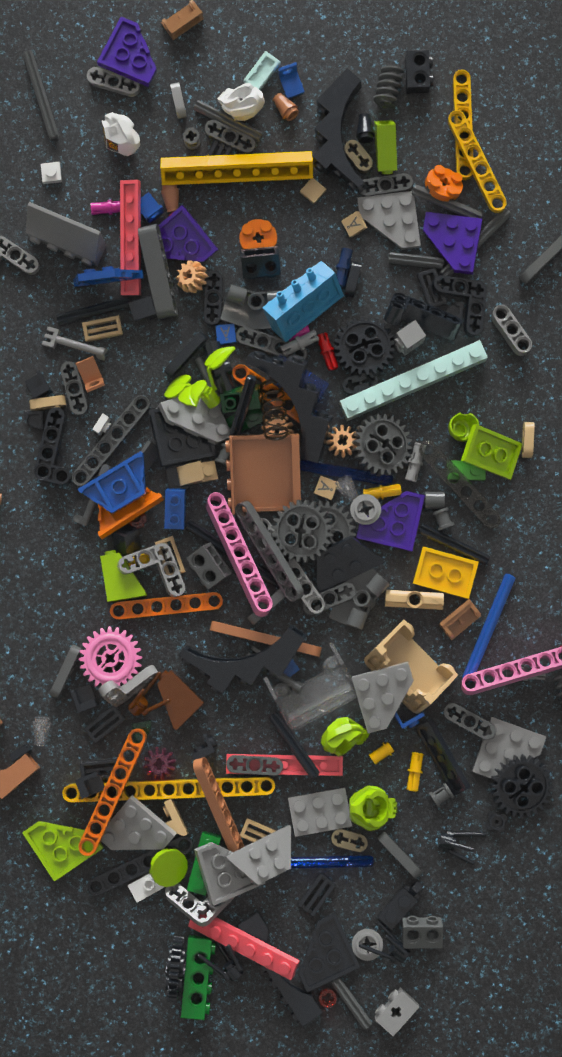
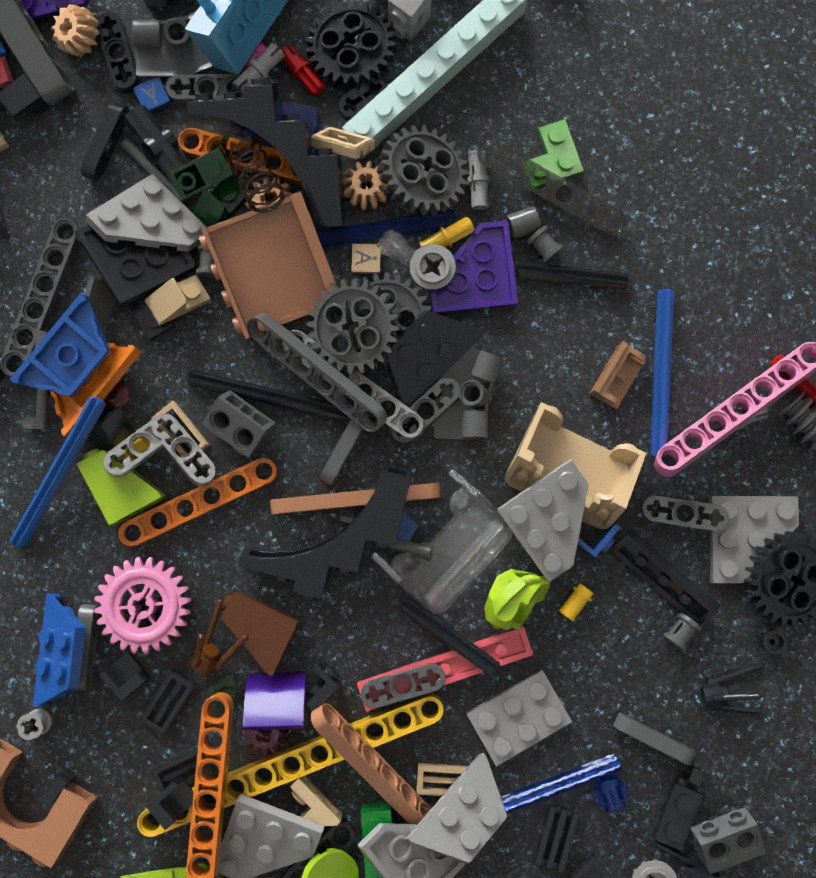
camera: 25 degrees left, 0 degrees up
clear cone [32,716,51,746] -> none
white plate [93,413,111,436] -> none
light grey beam [98,665,158,707] -> none
lime plant [164,347,236,409] -> none
blue brick [164,488,186,529] -> none
bright pink beam [206,492,273,617] -> none
black axle [229,375,257,436] -> none
dark tan beam [331,829,368,852] -> none
lime helmet [349,785,397,831] -> none
tan piece [385,590,444,610] -> none
yellow axle [407,752,424,792] -> none
yellow plate [413,547,479,599] -> none
lime hair [448,413,479,442] -> none
lime plate [461,424,523,480] -> none
tan beam [521,422,534,458] -> none
none -> blue axle [10,396,106,548]
none -> light grey bush [16,709,53,740]
none -> blue wing [33,593,86,707]
none -> slope [243,673,307,730]
none -> tan tile [311,127,375,159]
none -> clear blue gear [591,775,631,812]

